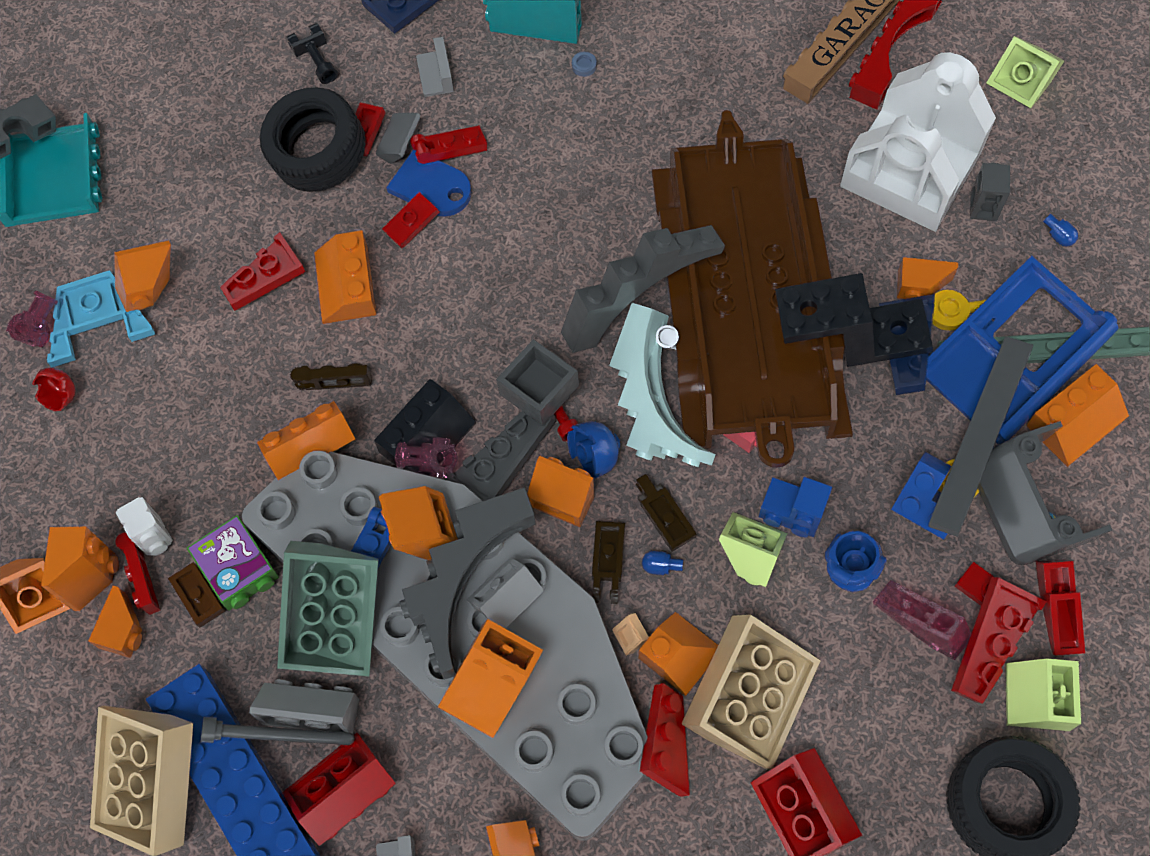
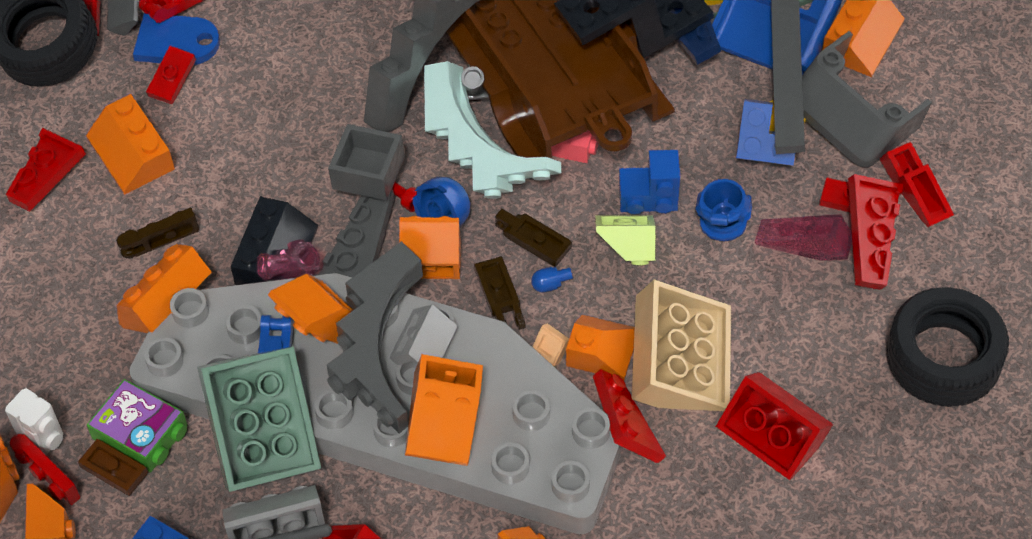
camera: 25 degrees left, 10 degrees down
yellowish green slope [1005,659,1081,731] -> none

